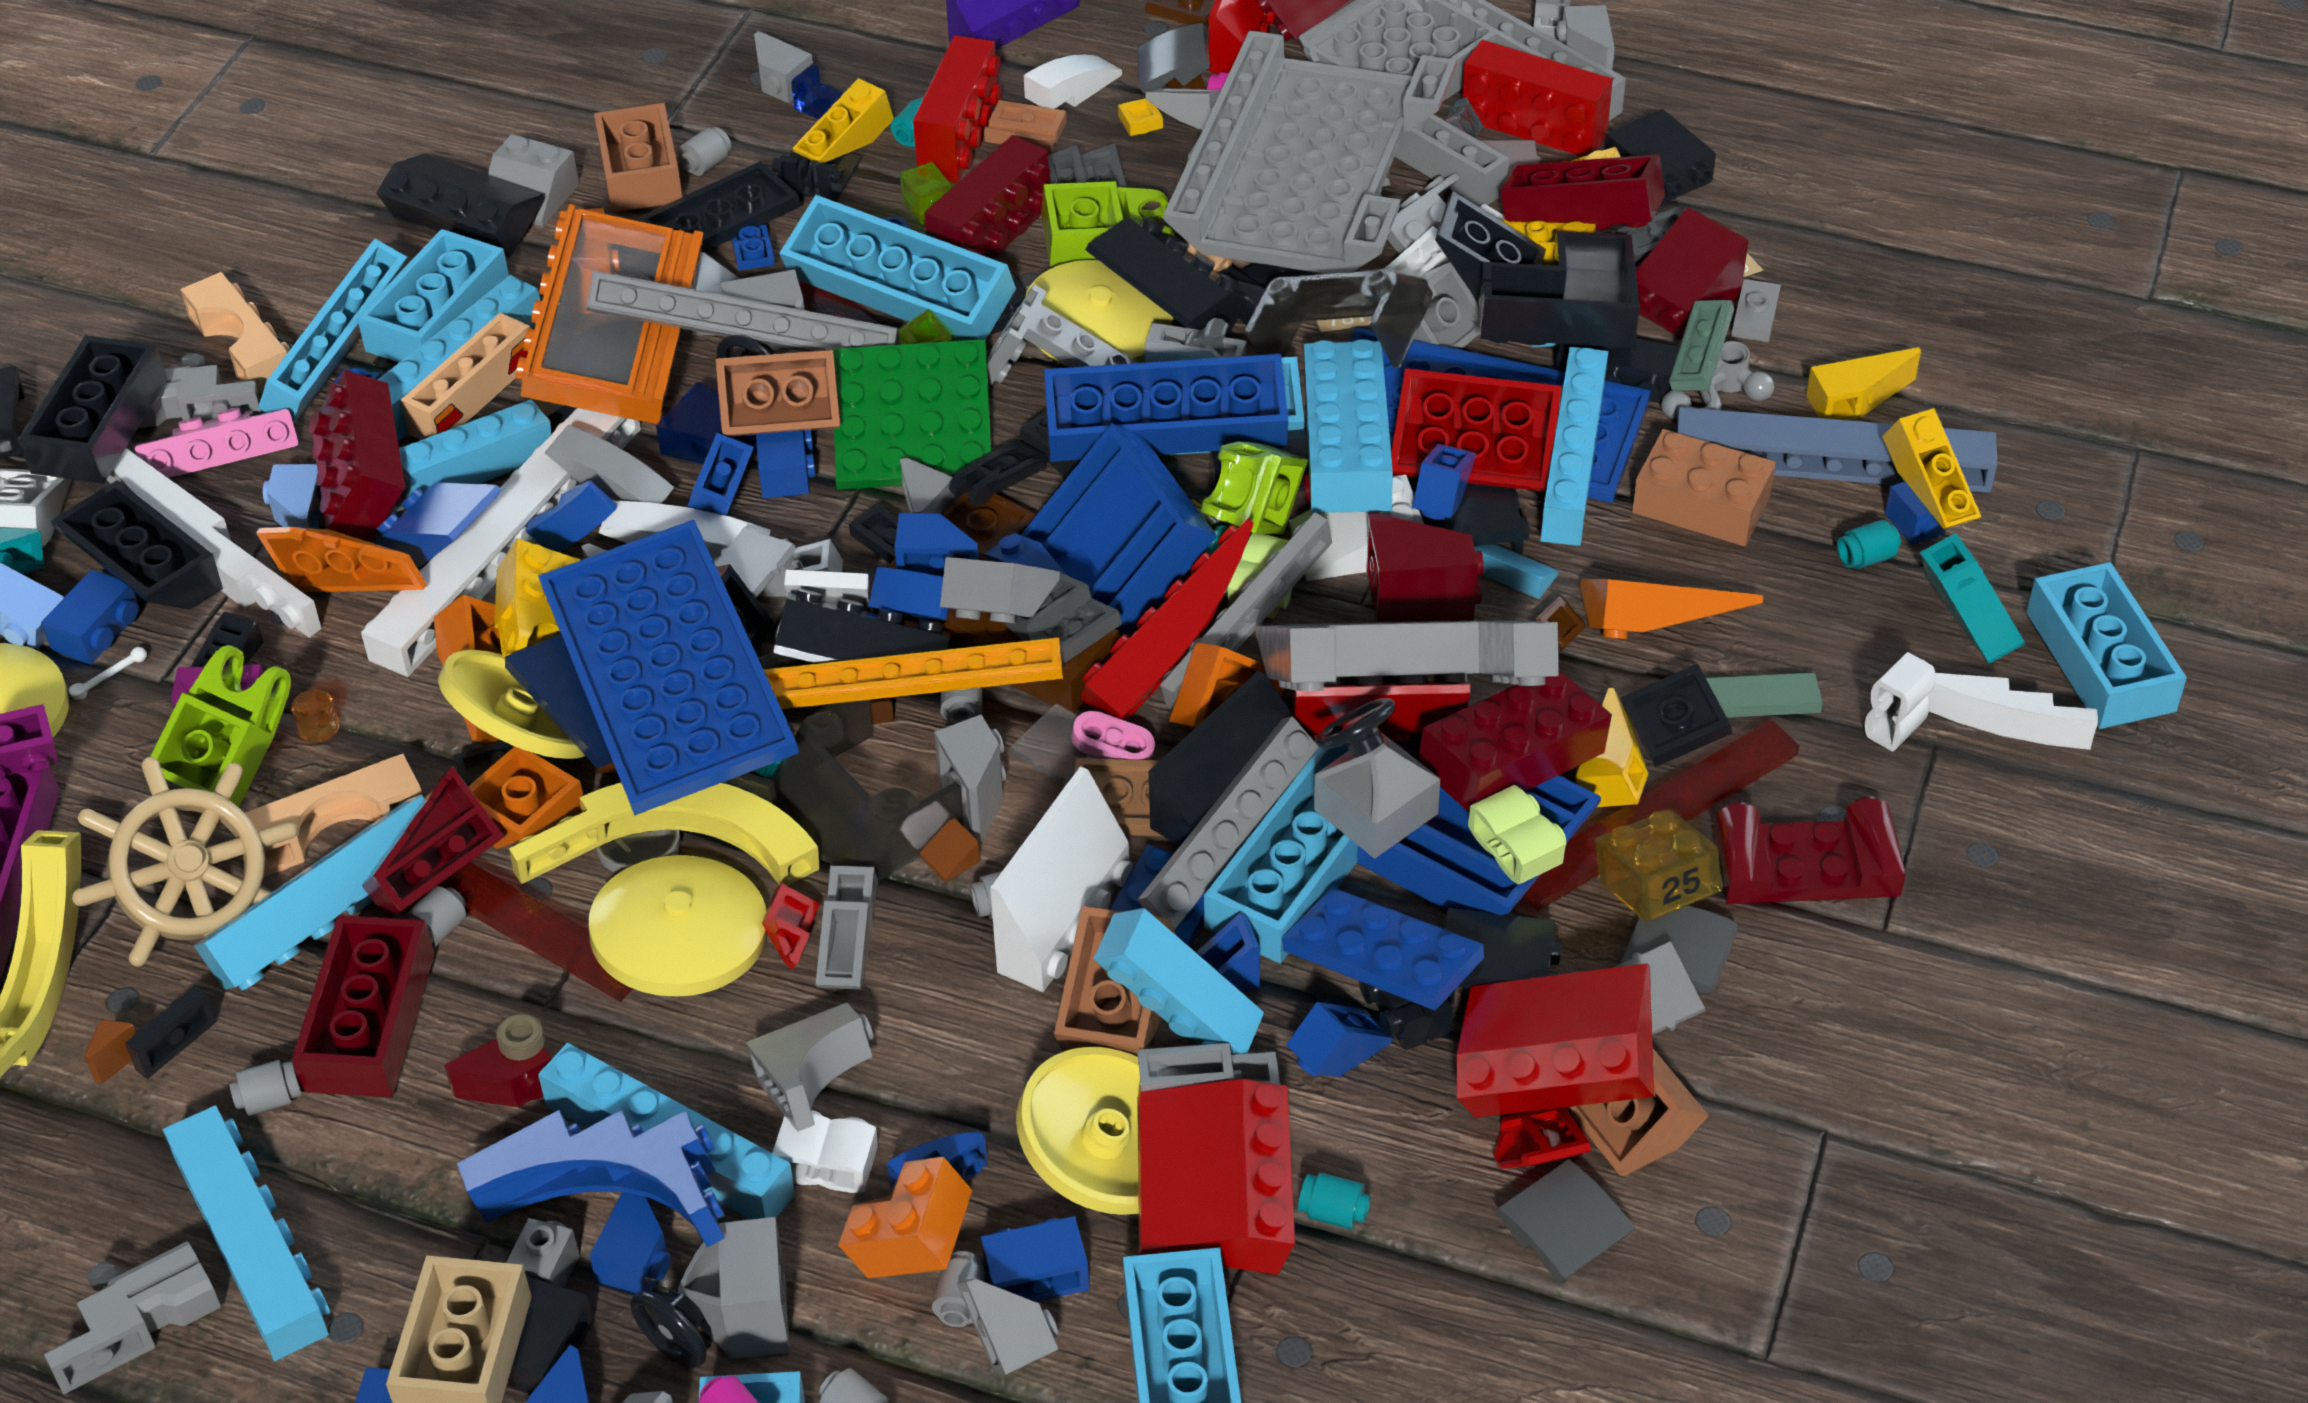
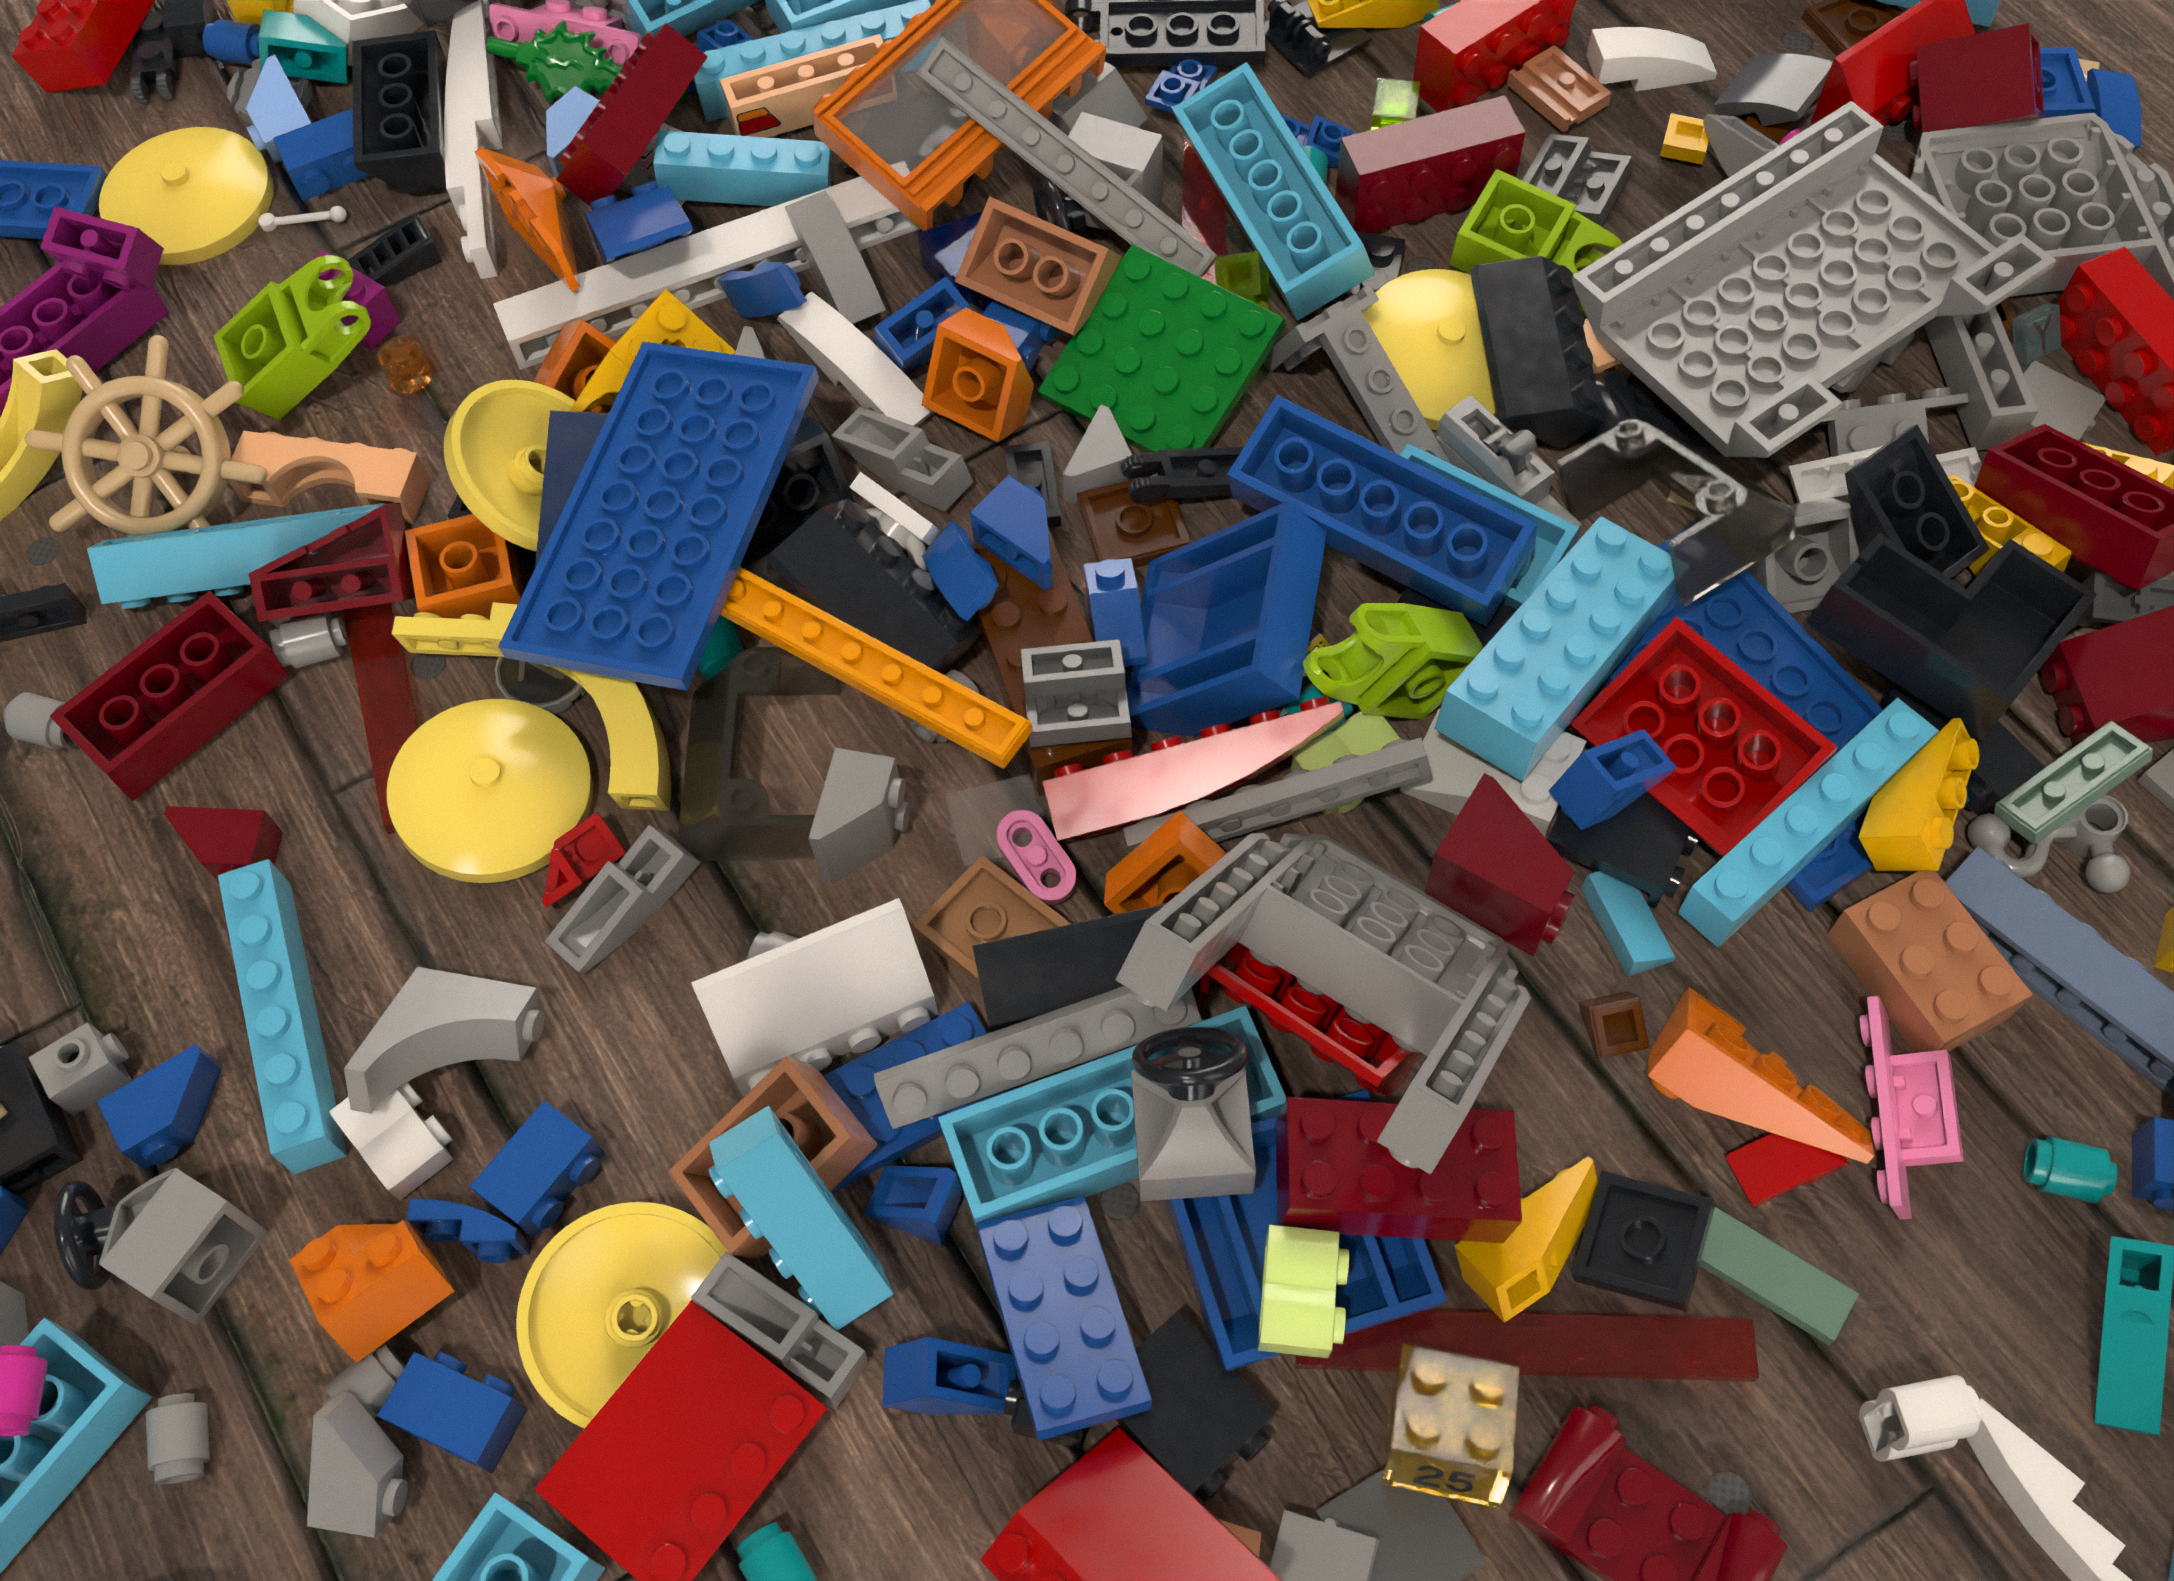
camera: 40 degrees right, 15 degrees up
arch [457,1110,725,1247] -> none
dark tan tile [496,1014,545,1060] -> none
light grey piece [714,527,796,597] -> none
dark orange slope [920,818,980,883] -> none
light grey slope [940,557,1060,624] -> none
none -> blue brick [469,1101,605,1239]
none -> green piece [487,20,689,104]
none -> orange slope [921,308,1034,443]
none -> red slope [1725,1133,1849,1208]
none -> yellow slope [1858,718,1980,871]
none -> bright pink bracket [1860,996,1964,1220]

